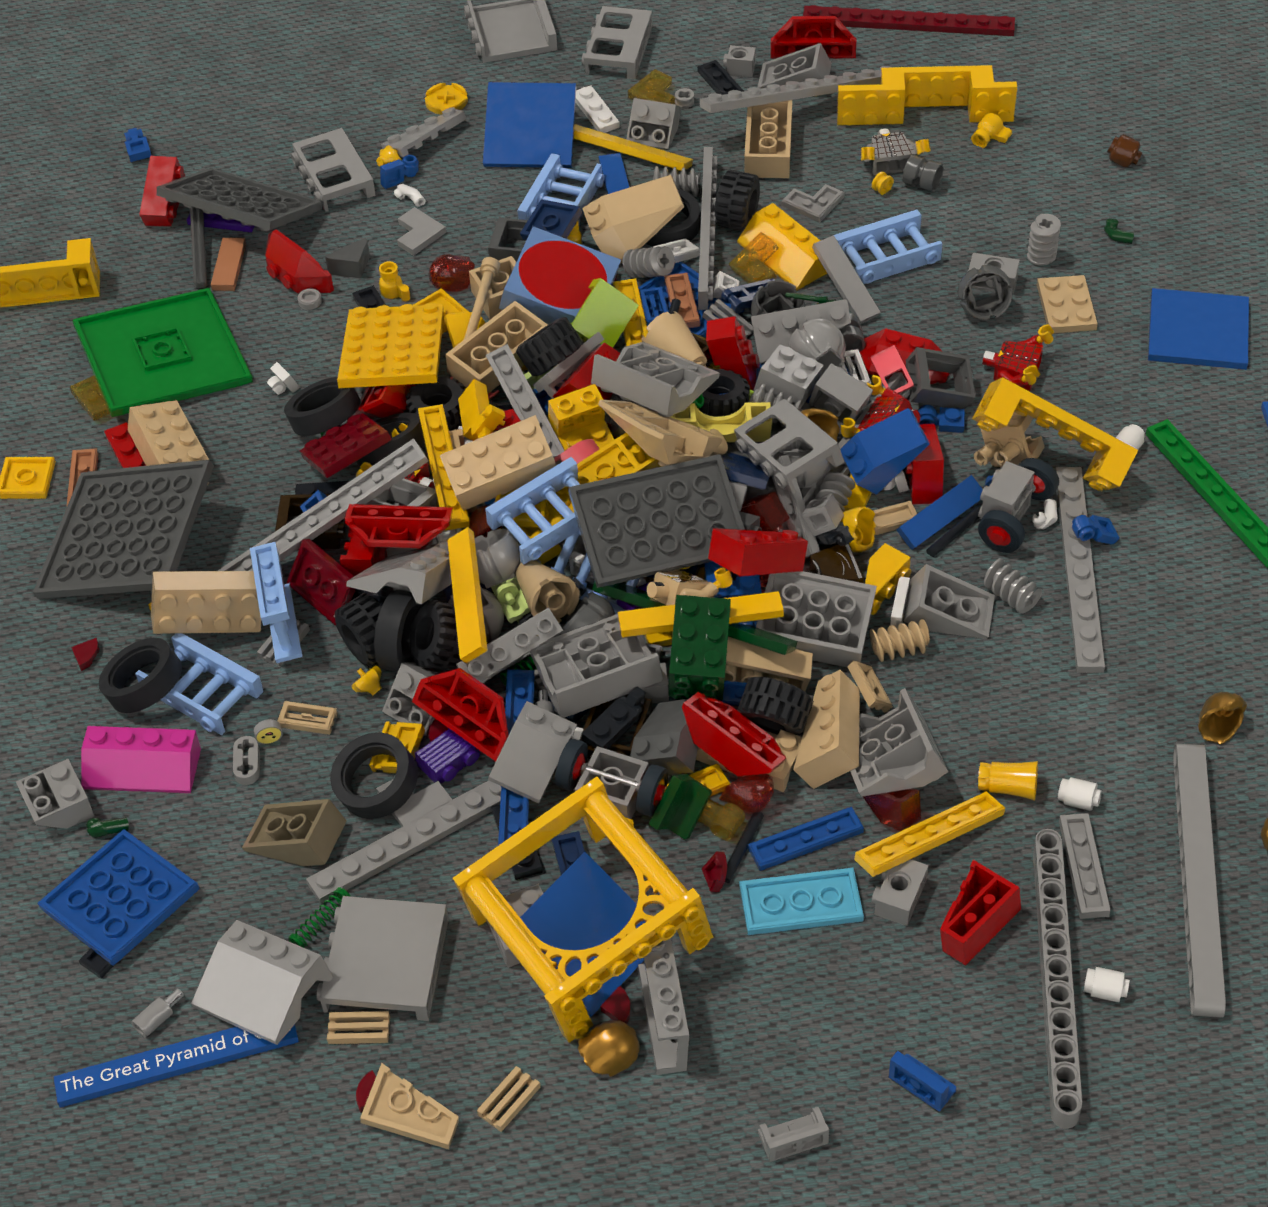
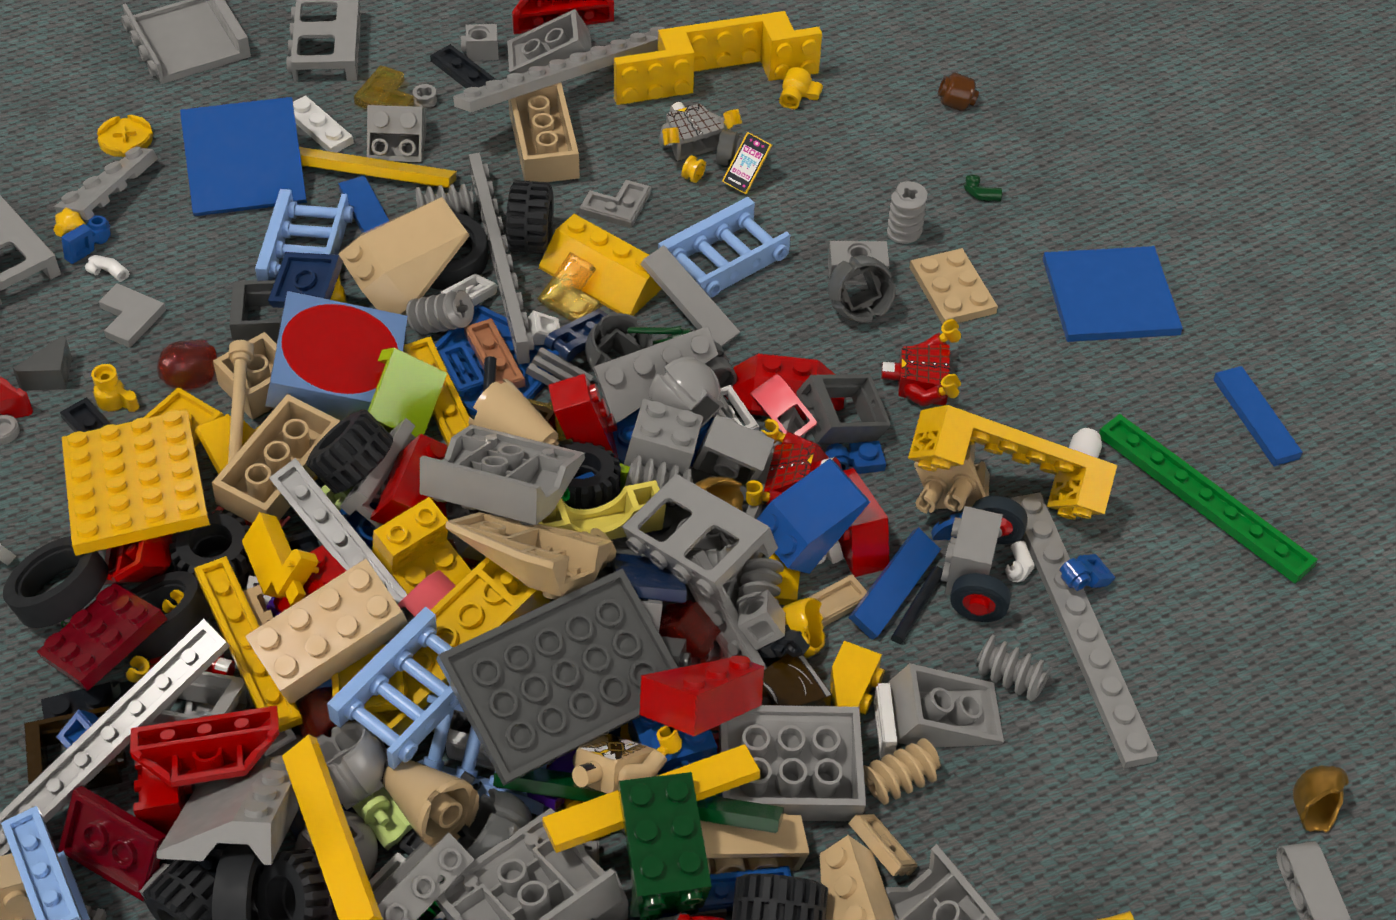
camera: 20 degrees left, 0 degrees up
none -> tile [722,132,773,194]

